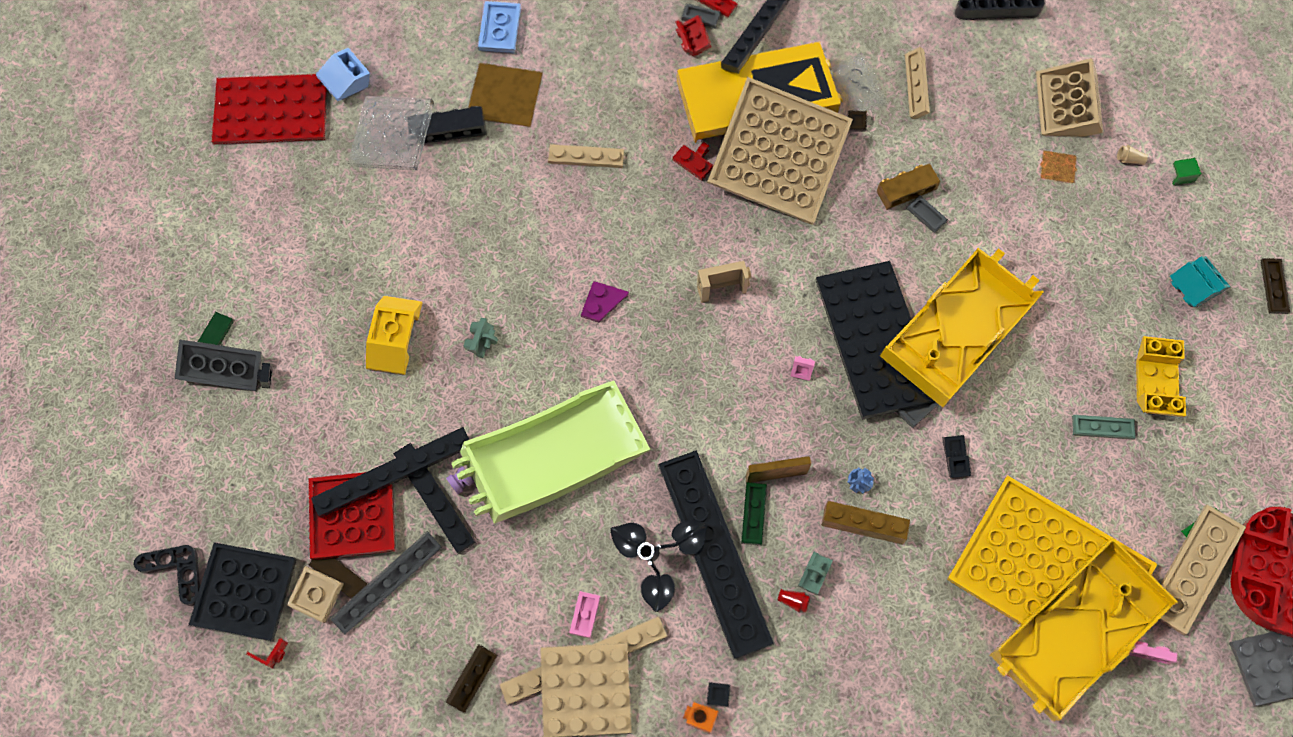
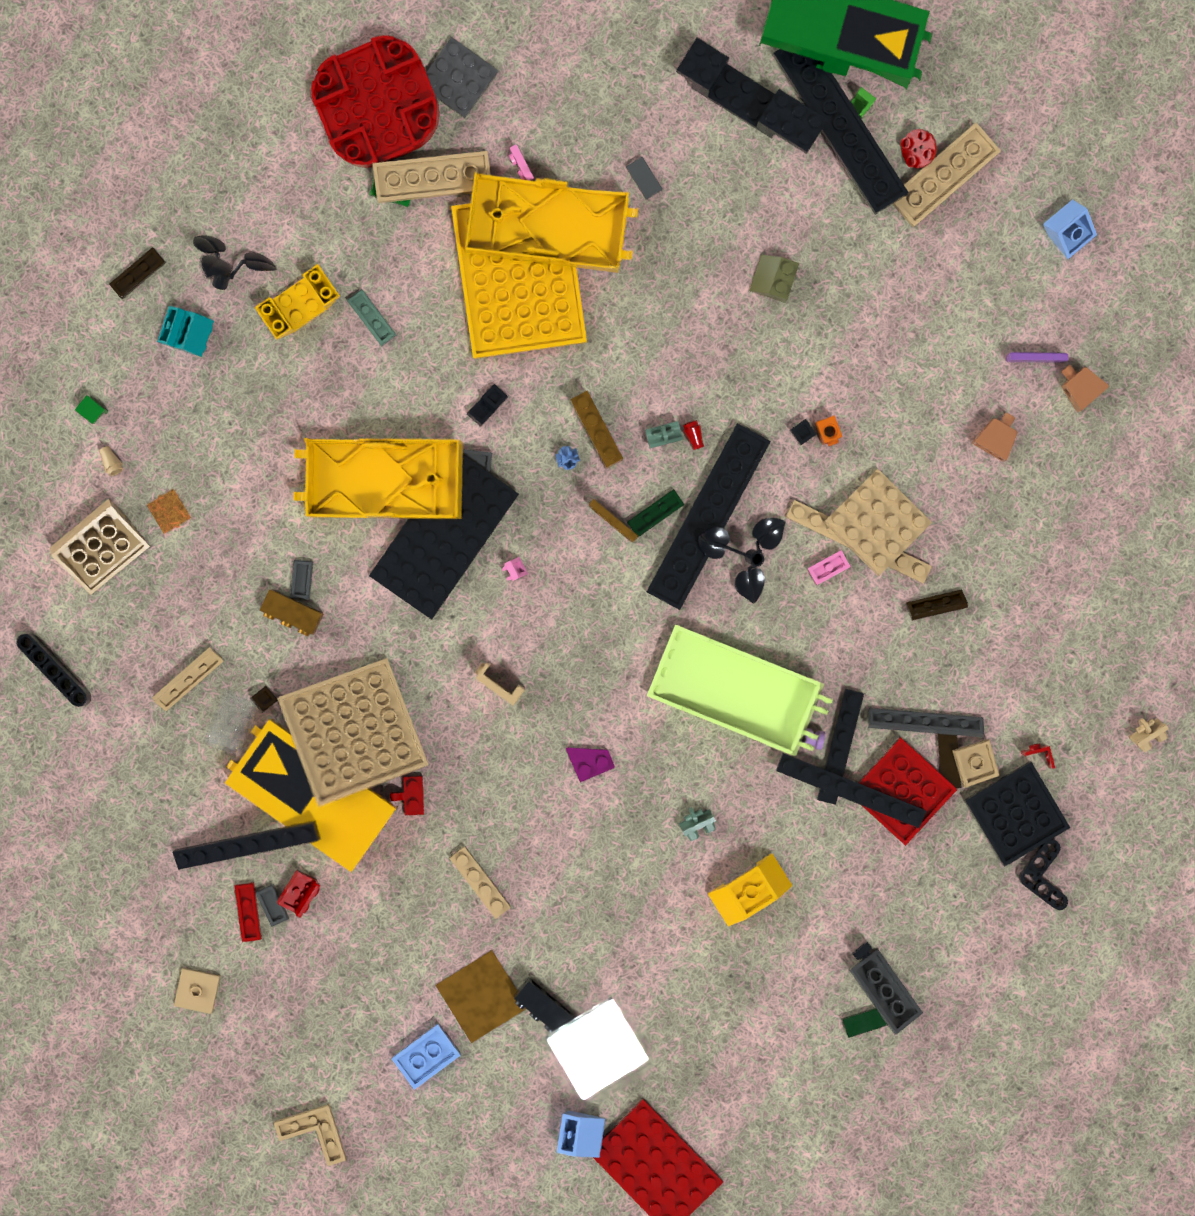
camera: 130 degrees left, 20 degrees up
none -> black plant [193,235,277,290]

